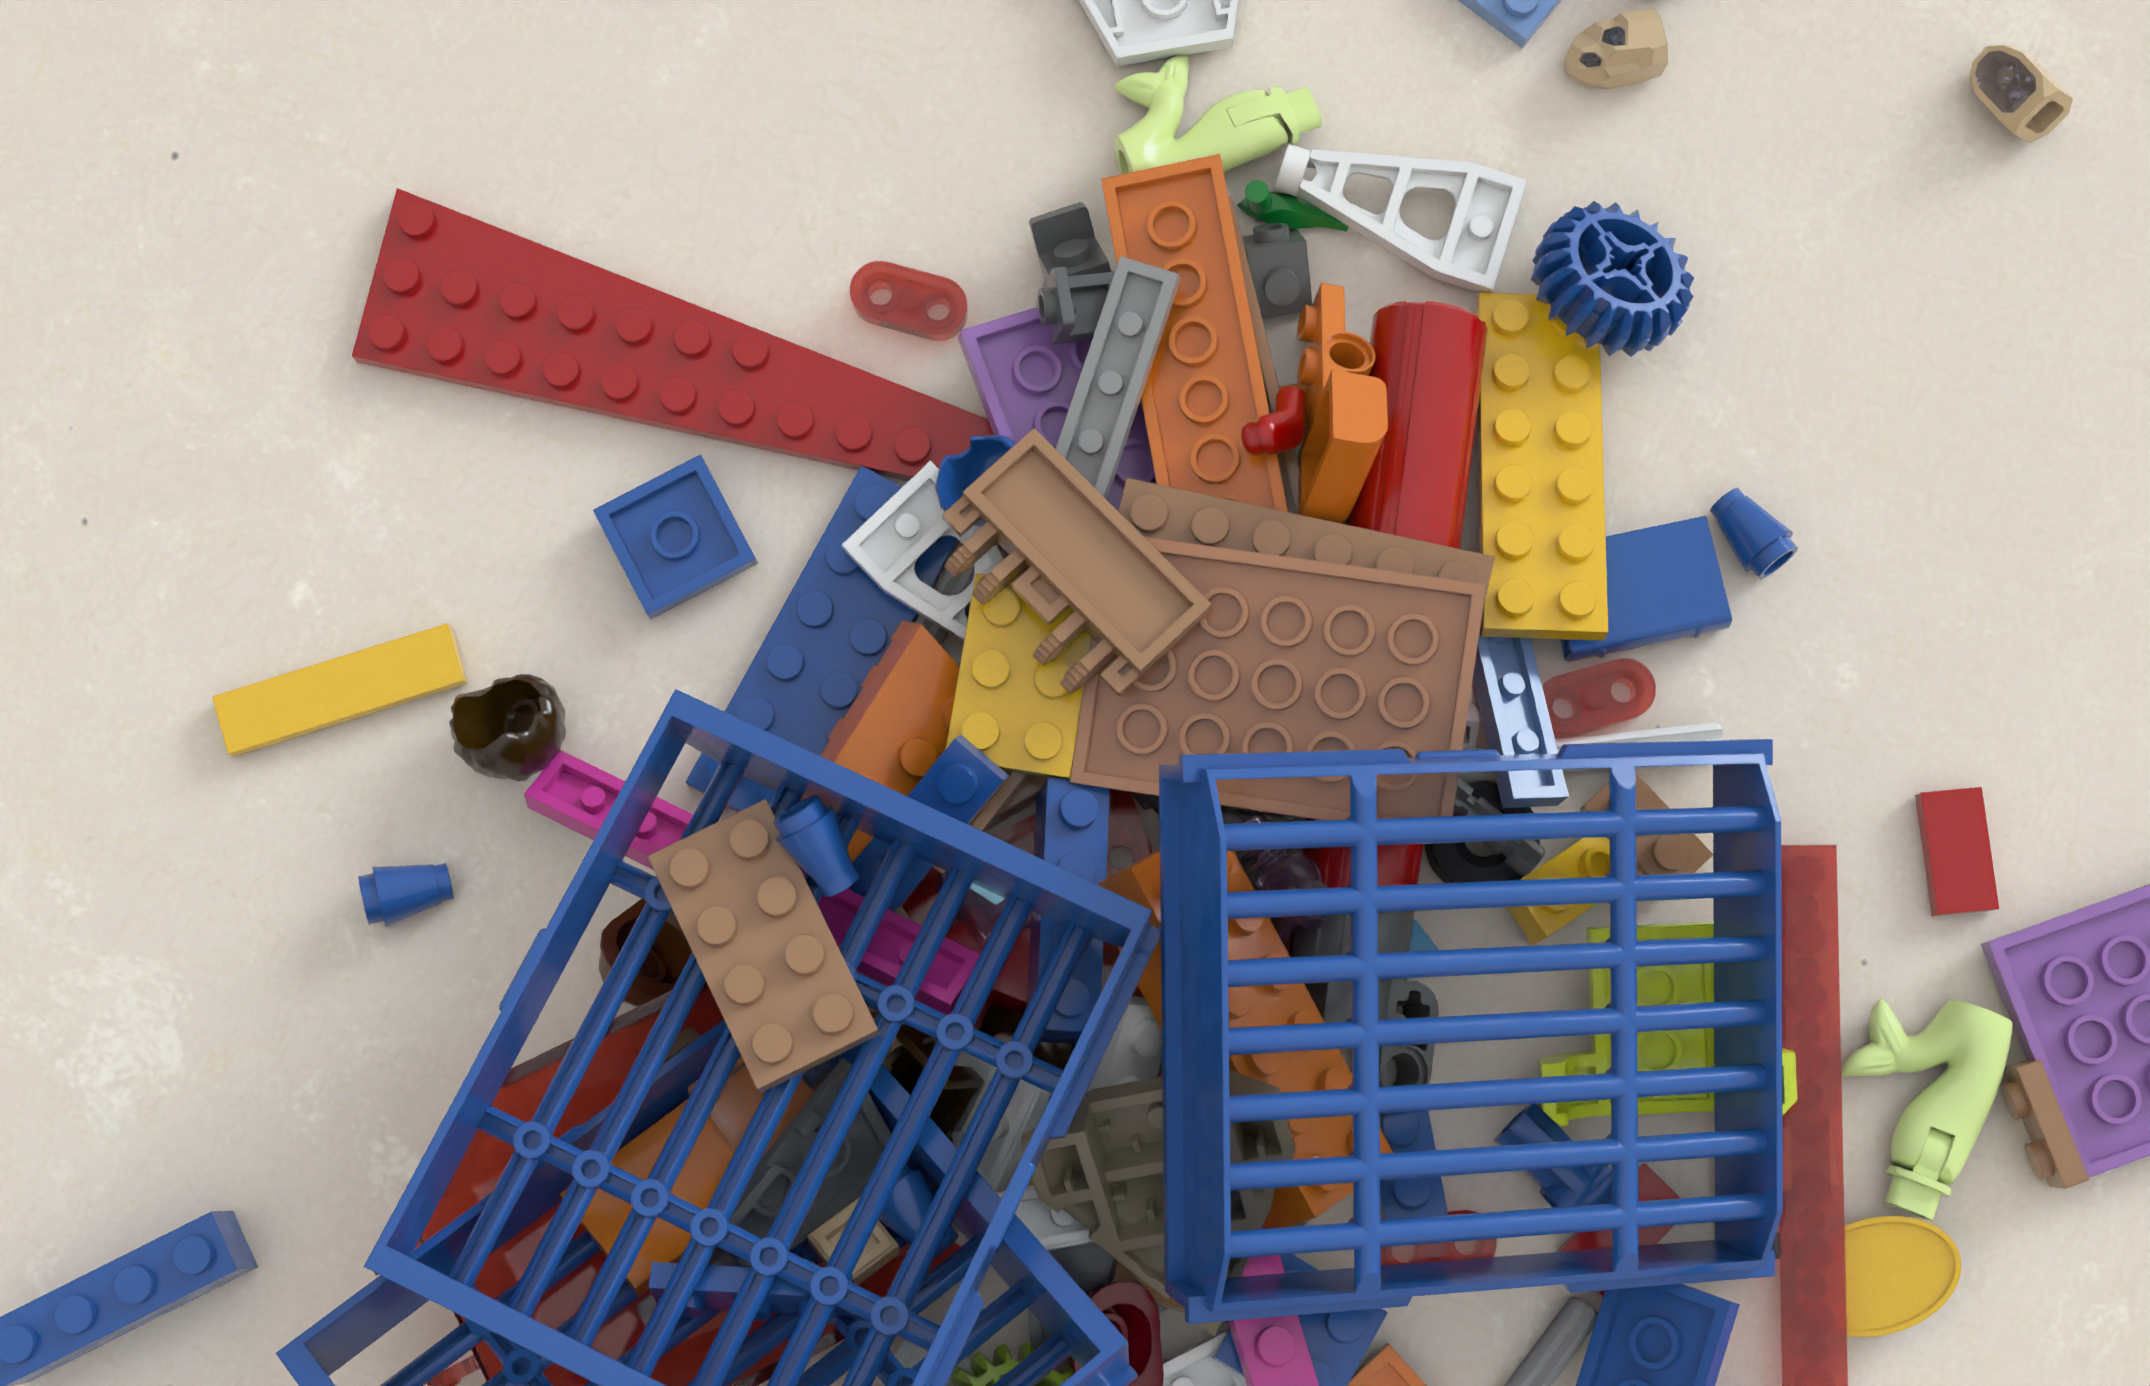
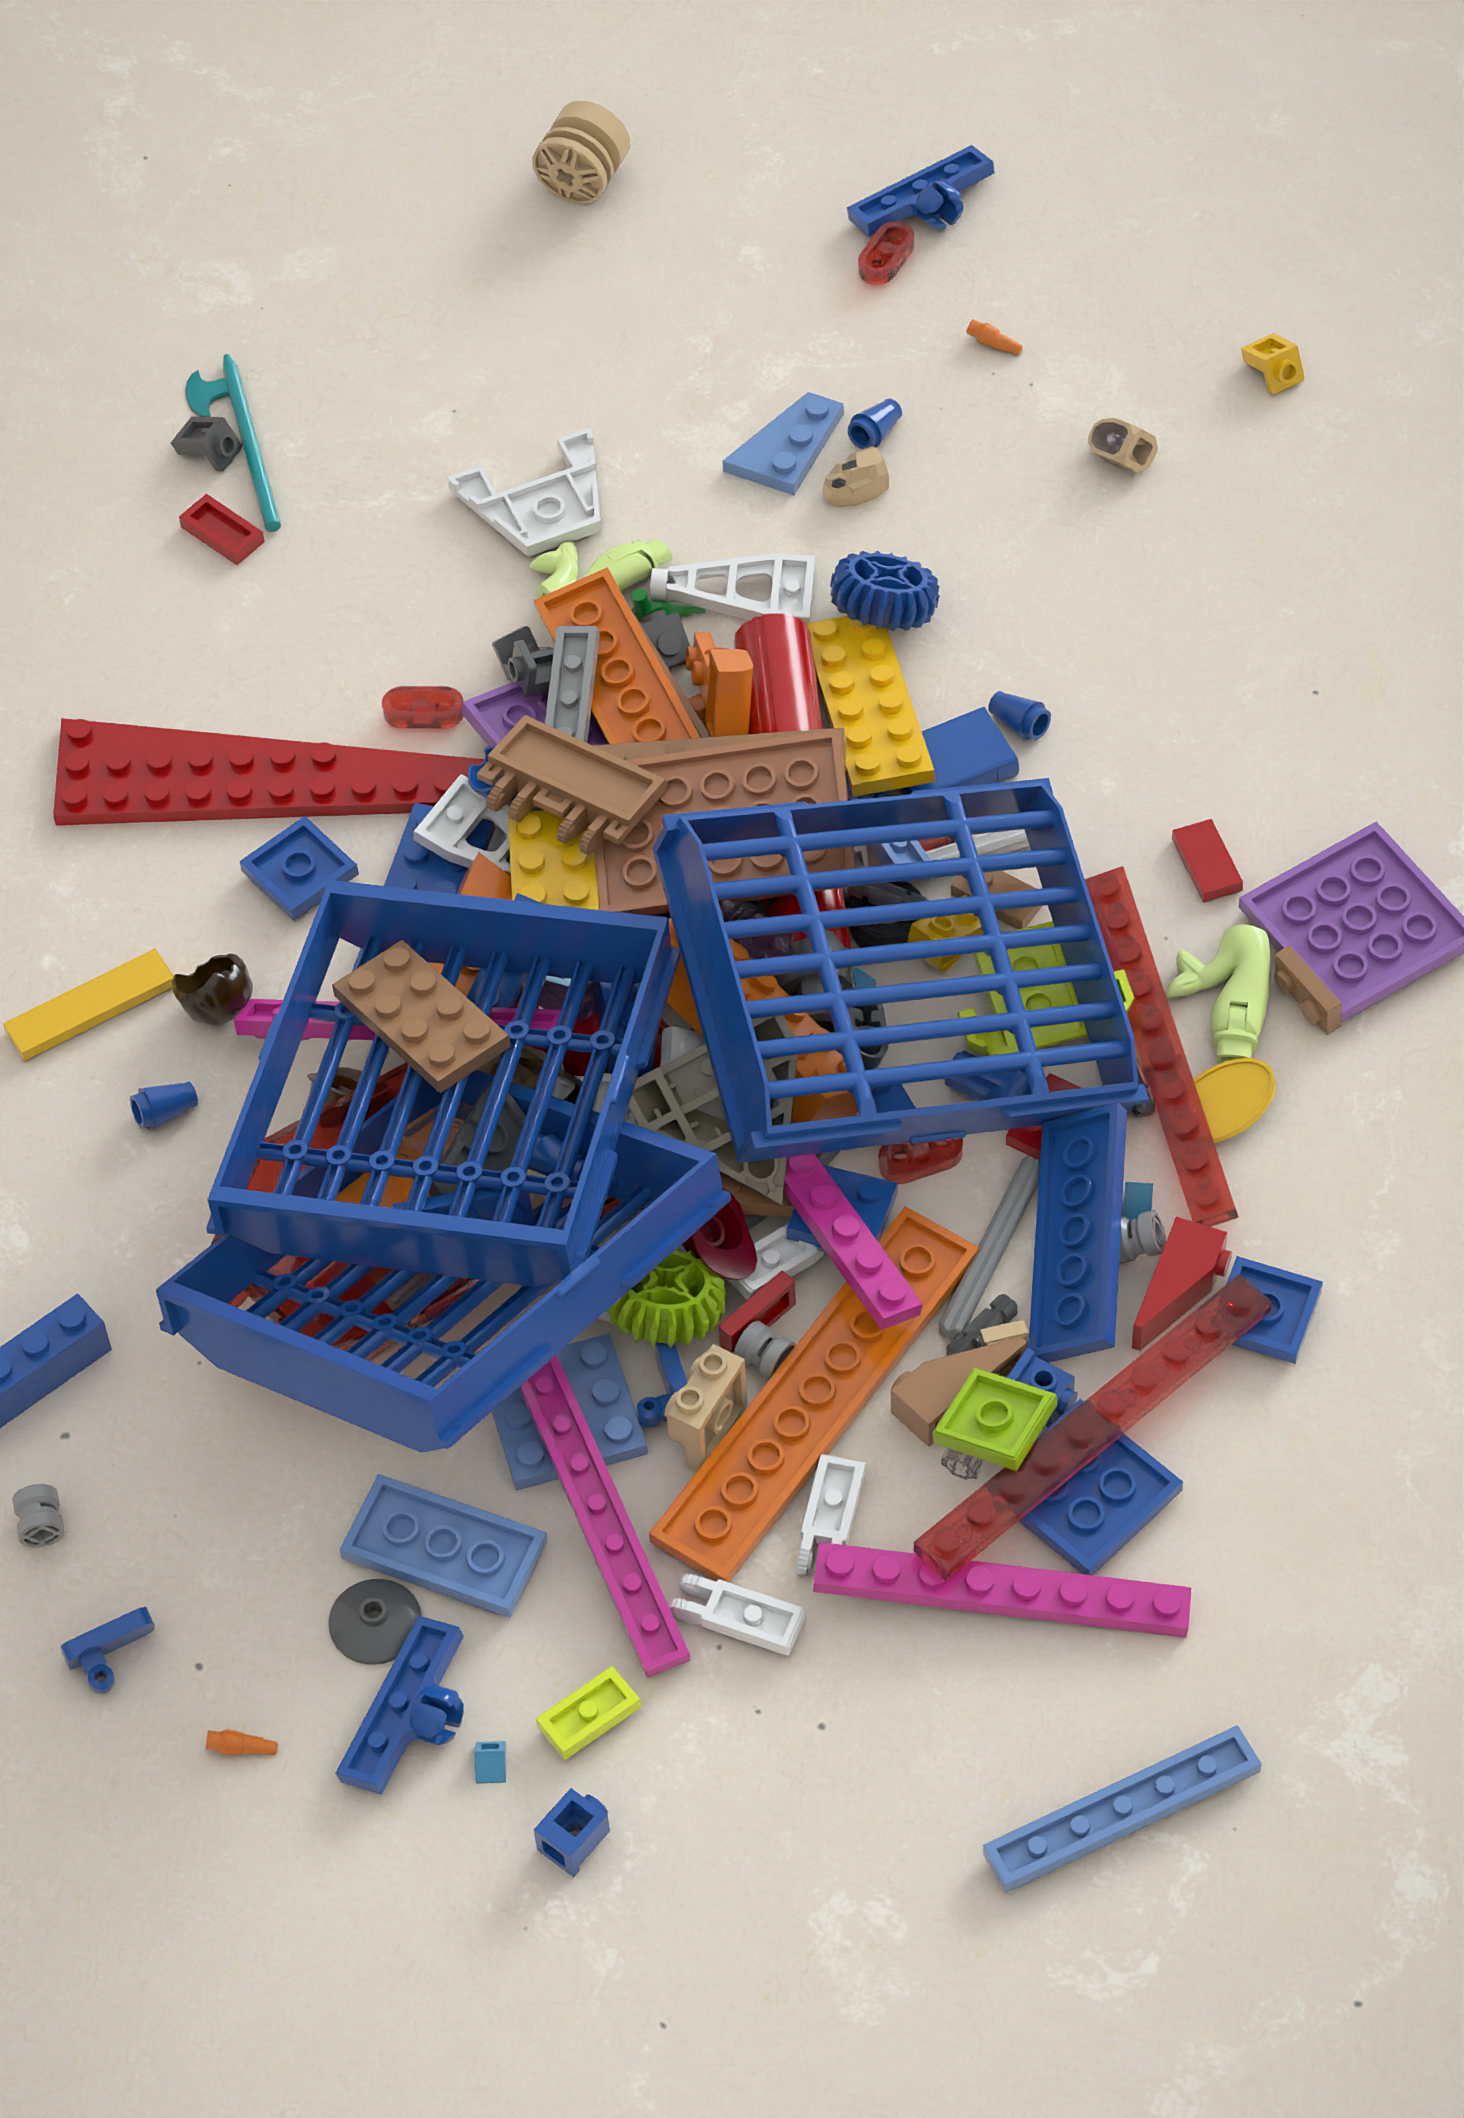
camera: 10 degrees left, 25 degrees down
blue cone [773,795,859,897] -> none
red arm [1241,387,1307,456] -> none

